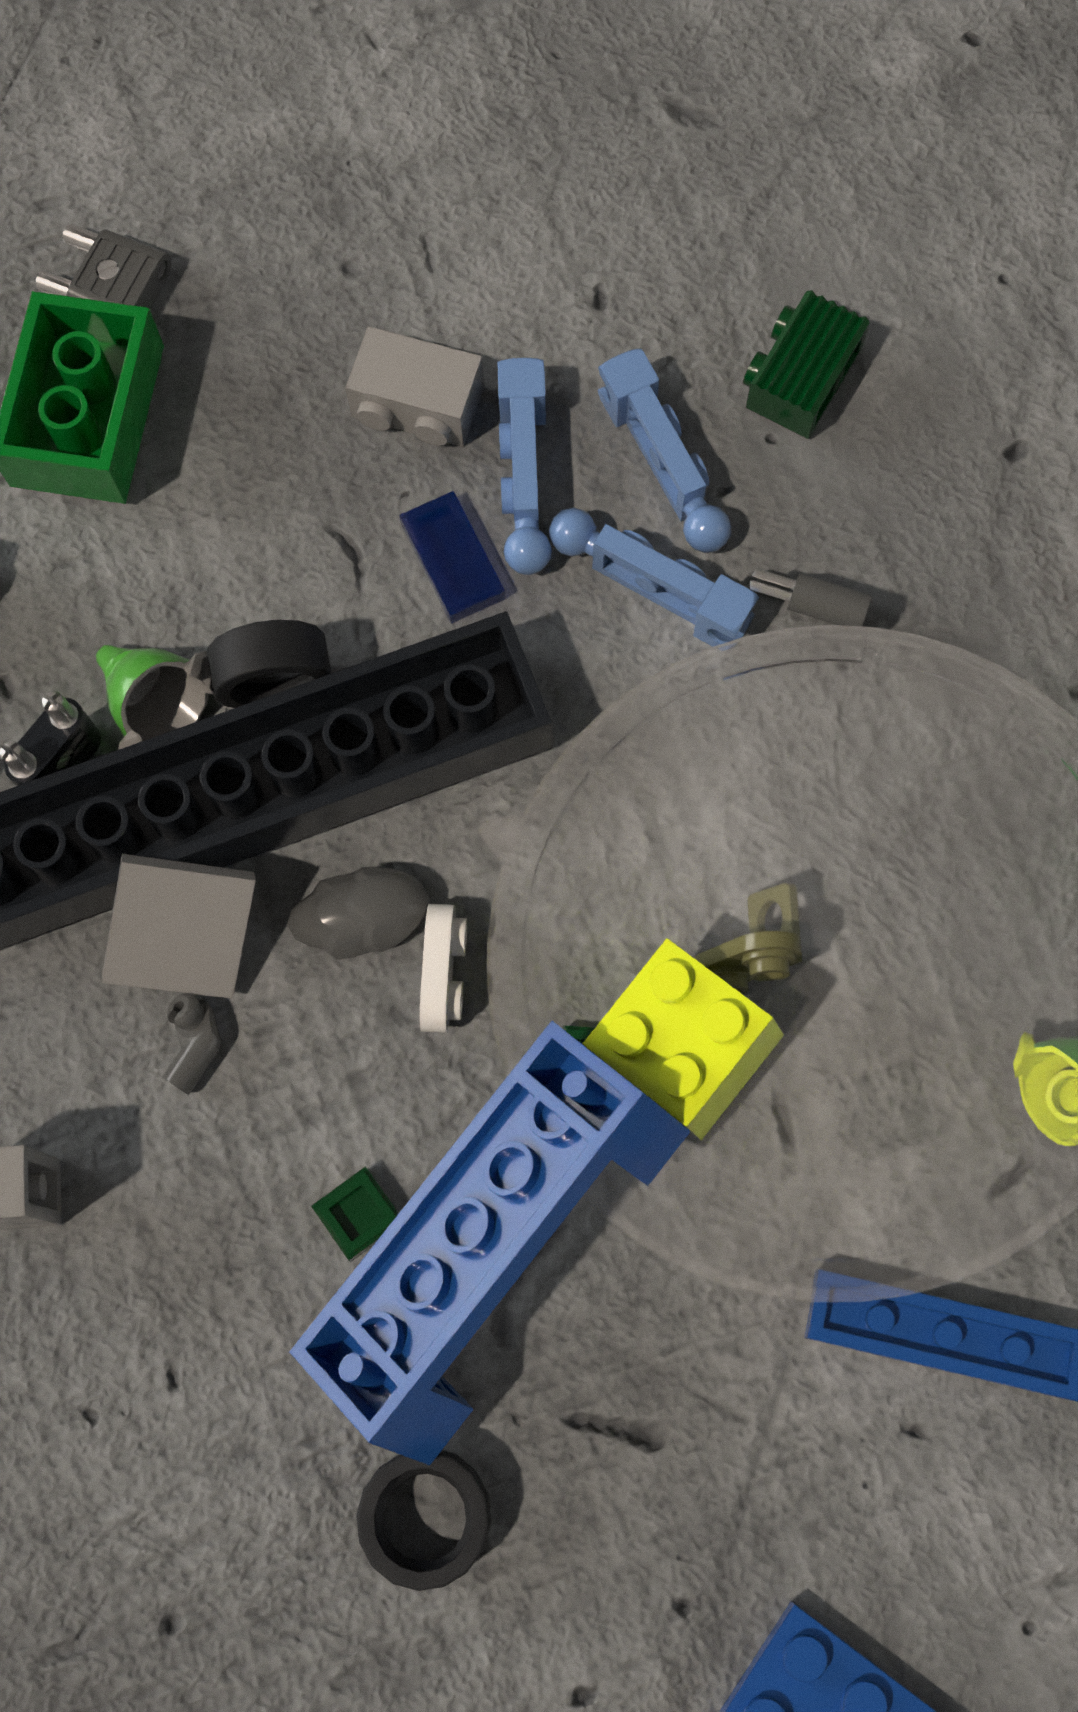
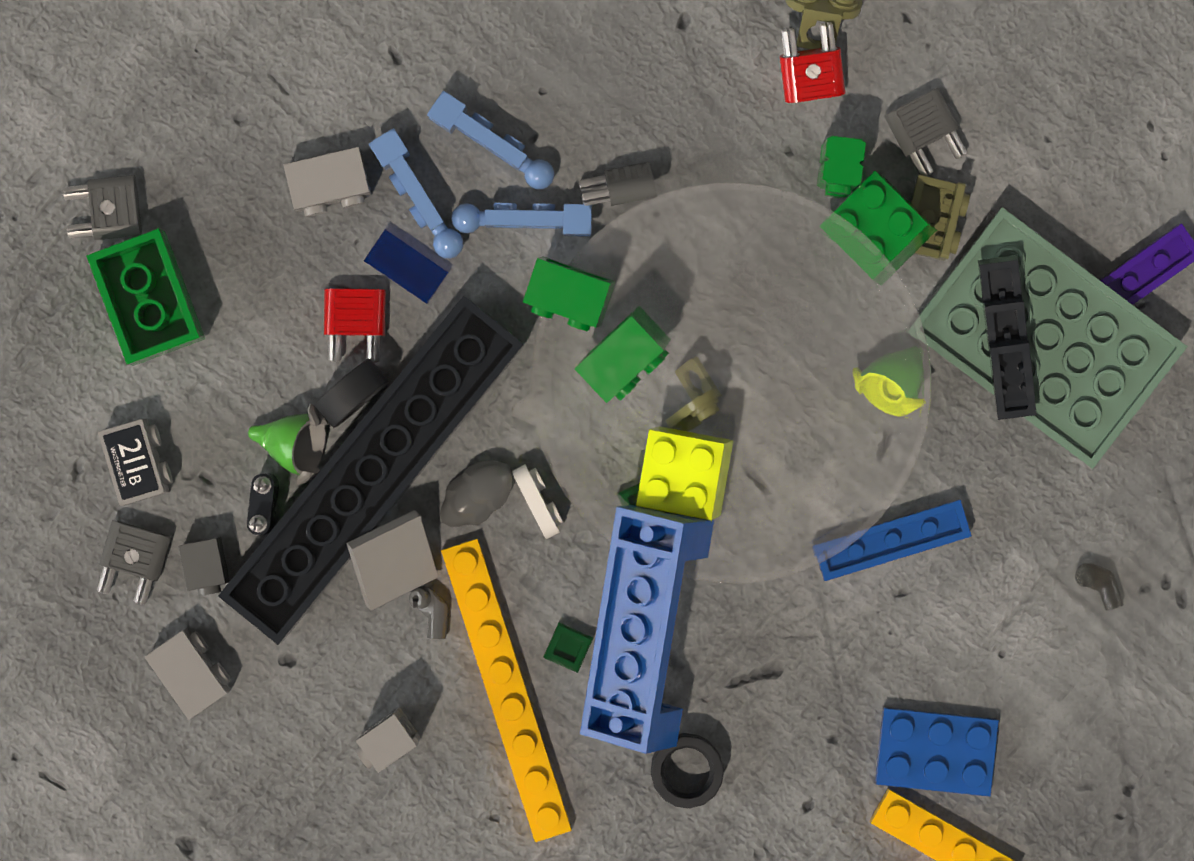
camera: 30 degrees left, 15 degrees up
dark green brick [743,290,870,439] -> none
none -> red piece [324,289,386,362]
none -> yellow plate [441,538,572,842]
none -> green brick [523,256,616,331]
none -> green brick [575,306,671,403]

